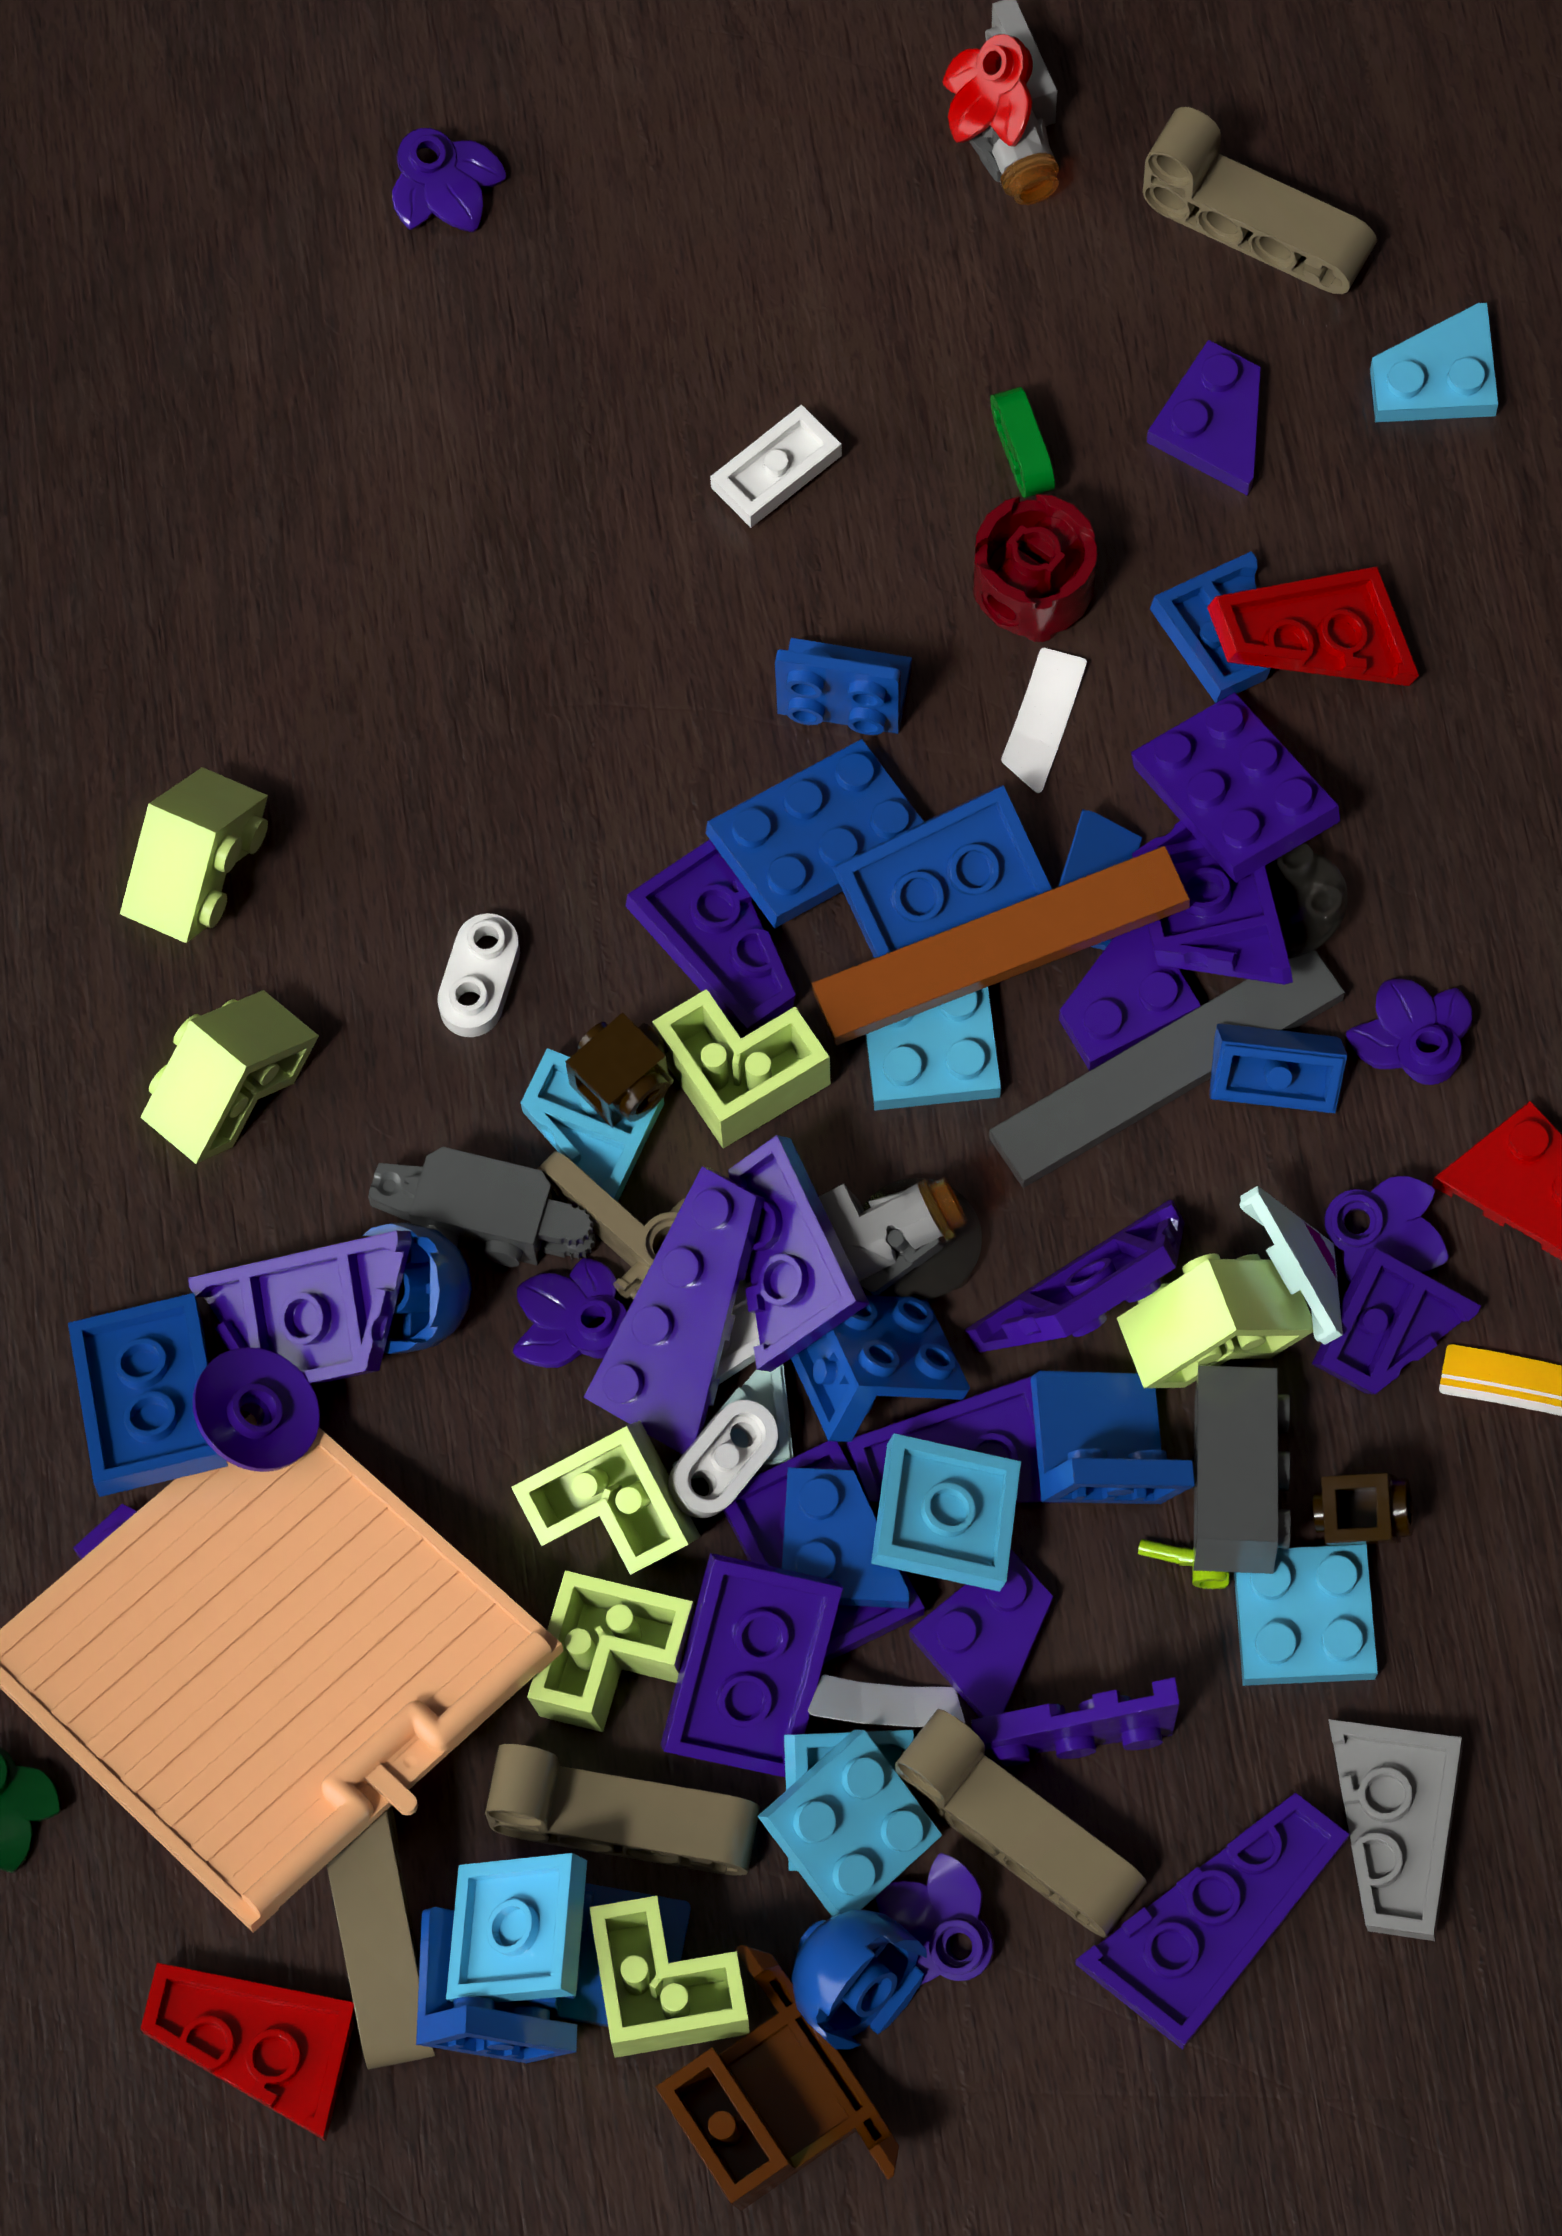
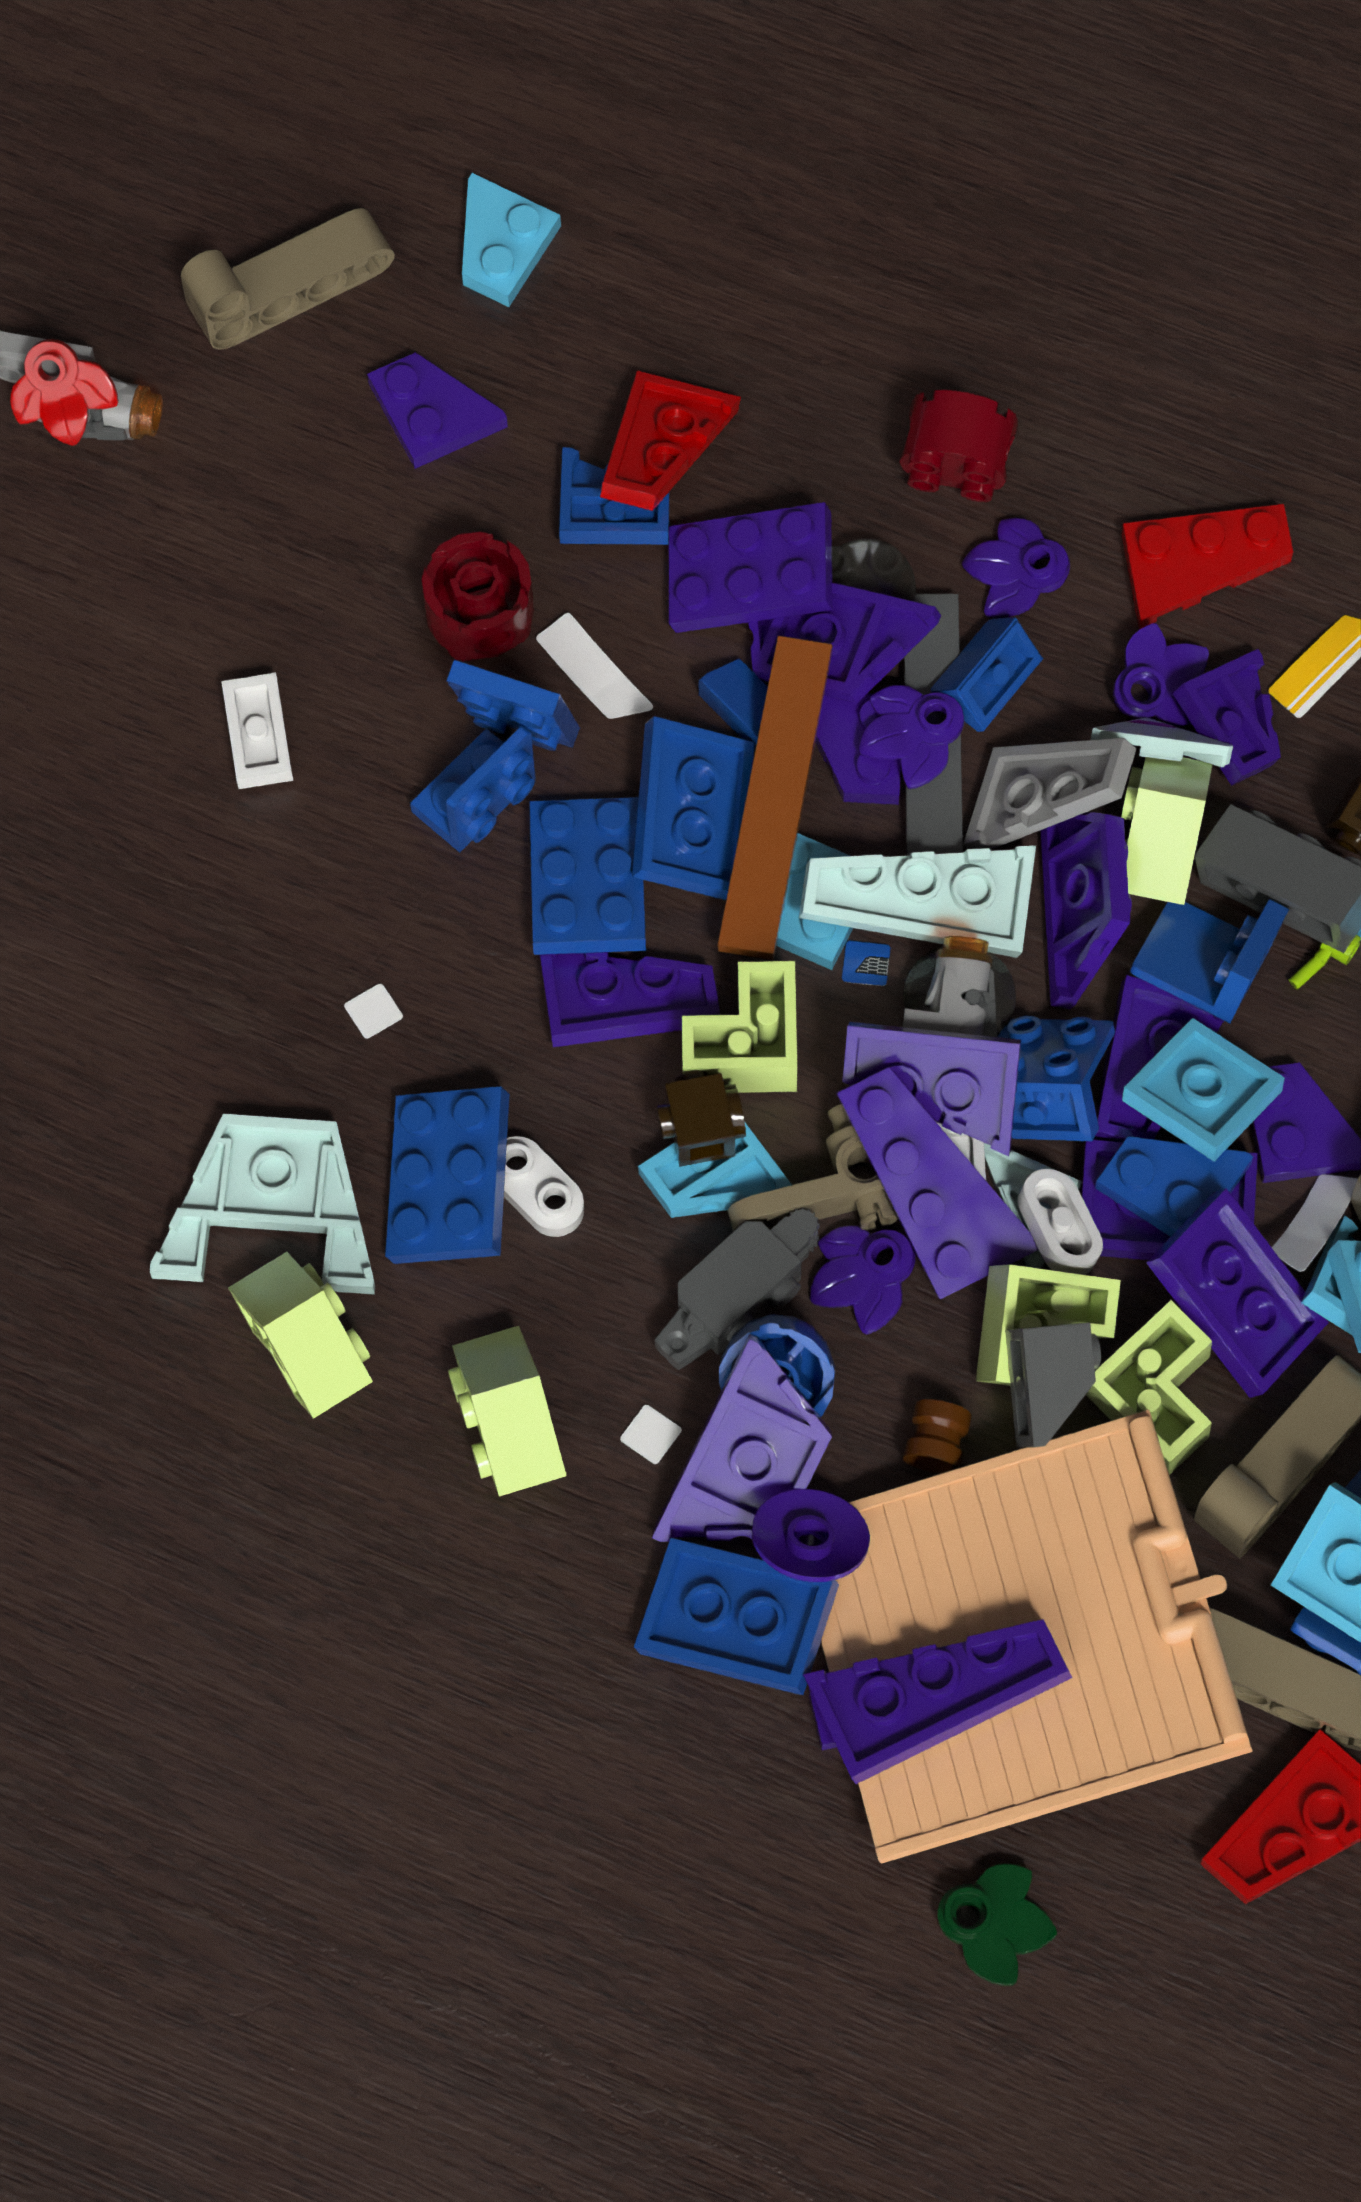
camera: 60 degrees left, 0 degrees up
green beam [990,387,1055,498] -> none
none -> light aqua wing [150,1114,375,1295]
none -> white sticker [344,984,403,1039]
none -> blue plate [385,1086,510,1264]
none -> blue plate [446,660,580,751]
none -> white sticker [620,1405,682,1464]
none -> light aqua wing [799,846,1036,958]
none -> dark purple wing [803,1619,1072,1784]
none -> blue sticker [842,941,890,986]
none -> dark purple plate [859,685,964,790]
none -> dark red brick [899,390,1019,502]
none -> reddish brown wheel [903,1399,972,1474]
none -> light grey wing [963,738,1136,850]
none -> dark grey slope [1005,1322,1101,1447]

